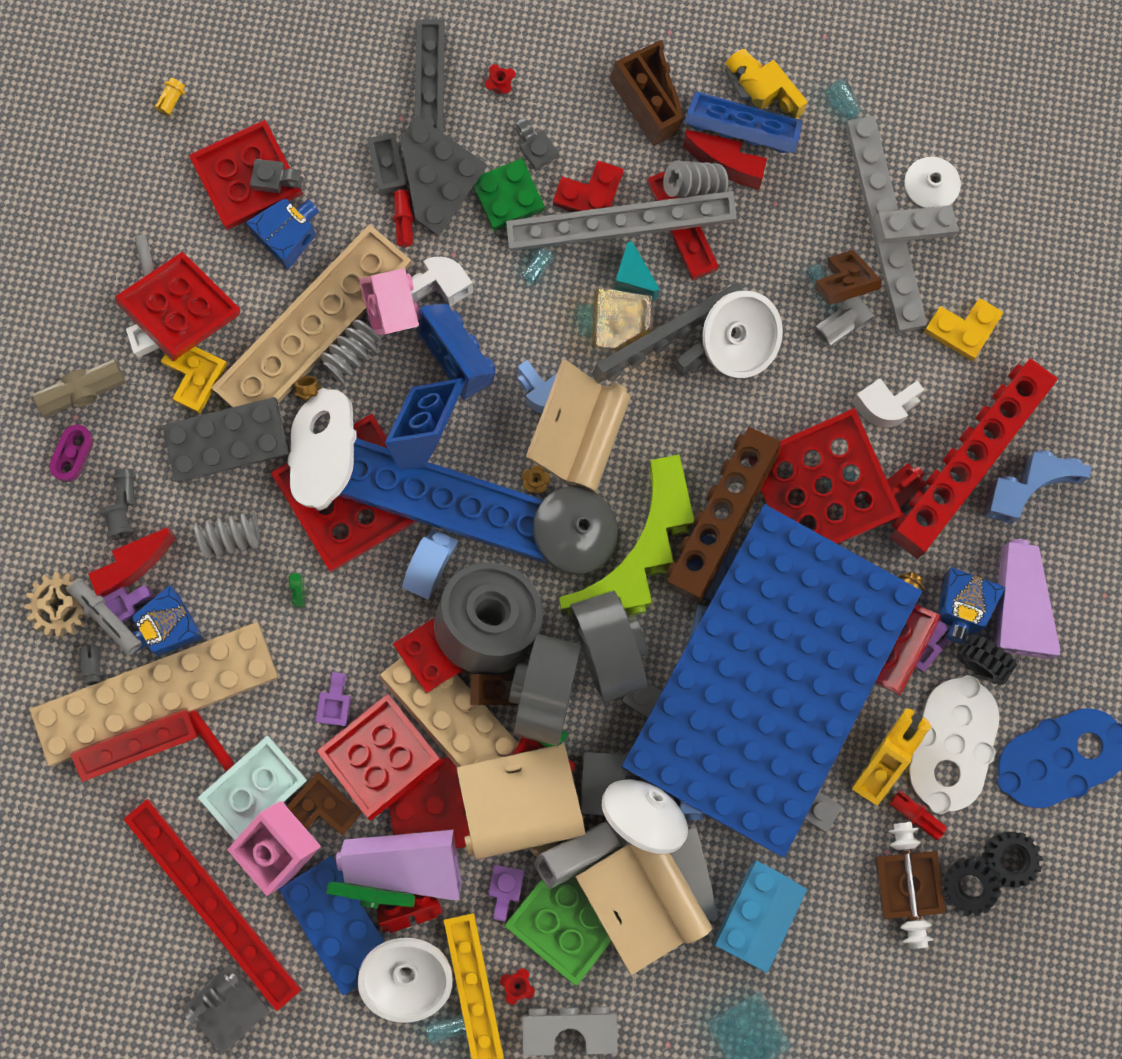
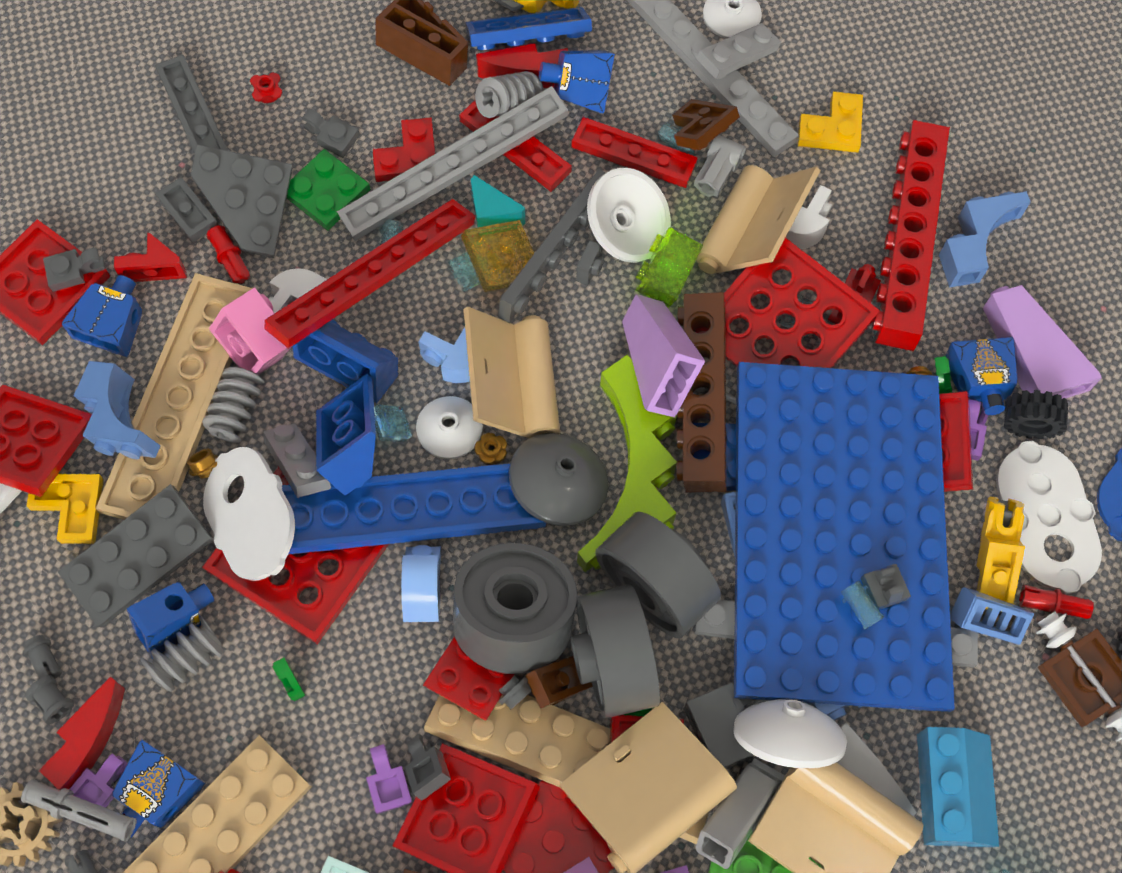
camera: 25 degrees left, 10 degrees down
none -> medium blue arch [74,361,160,460]
none -> red slope [114,233,187,282]
none -> blue torso [126,582,215,659]
none -> light grey plate [263,423,331,498]
none -> red plate [264,199,476,349]
none -> clear light blue plate [374,404,412,442]
none -> dark grey plate [405,734,451,801]
none -> white dish [416,396,483,459]
none -> dark grey plate [499,676,532,709]
none -> blue torso [539,50,615,113]
none -> red plate [571,117,698,188]
none -> lavender slope [622,294,705,418]
none -> clear neon green brick [635,227,703,308]
none -> tan door [695,165,821,274]
none -> clear light blue pin [841,581,884,630]
none -> dark grey tile [860,564,911,611]
none -> green tile [934,356,952,394]
none -> medium blue slope [950,587,1034,645]

